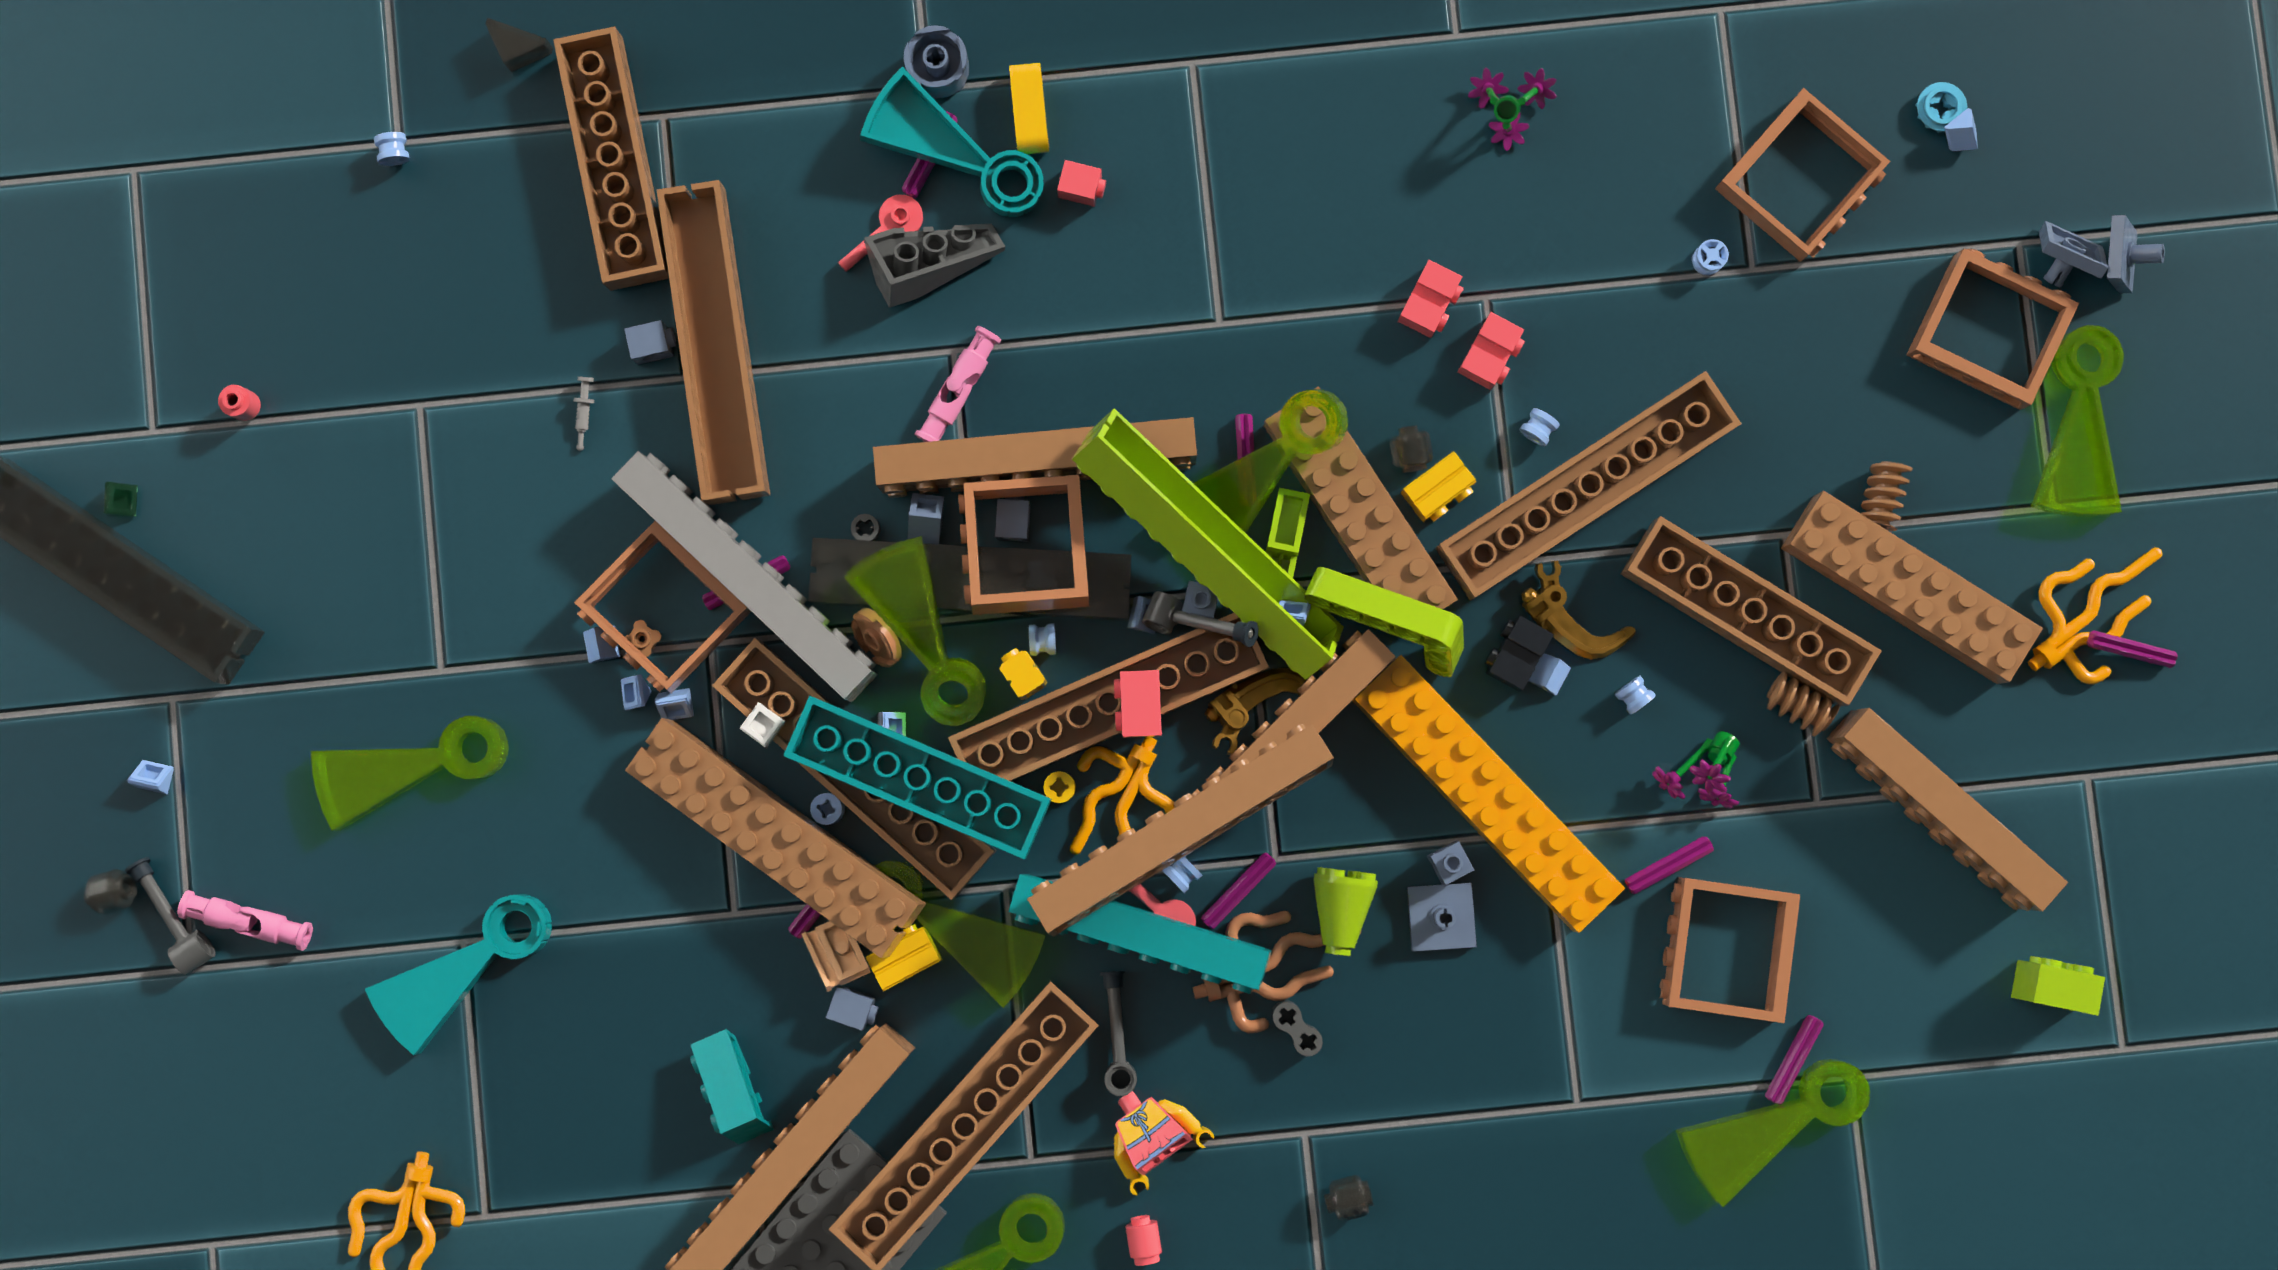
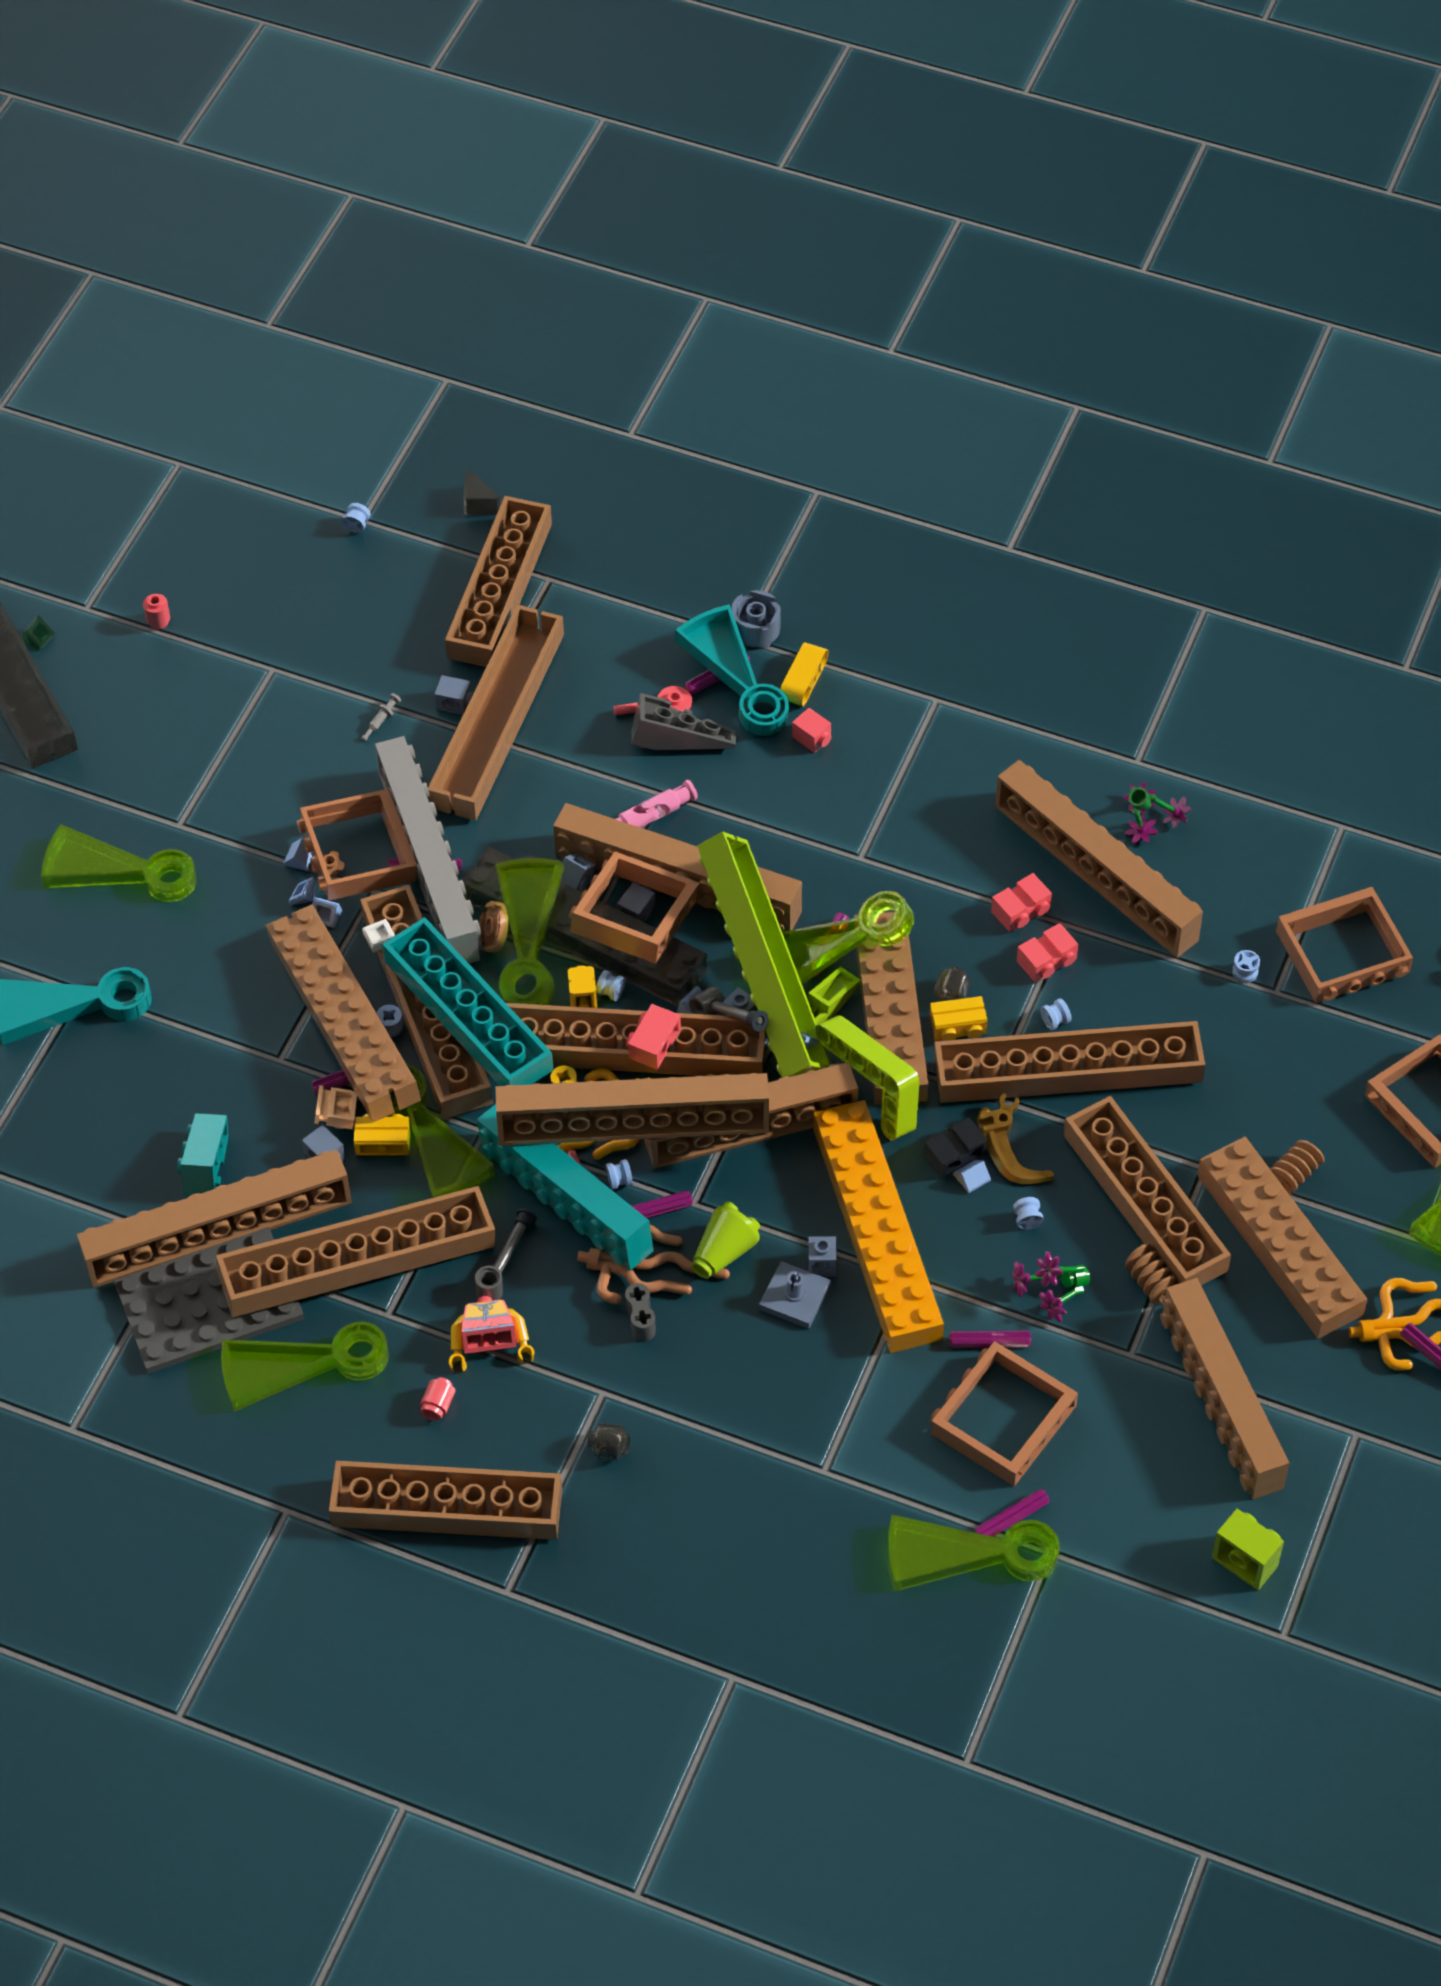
camera: 25 degrees right, 30 degrees down
none -> medium nougat brick [995,760,1203,958]

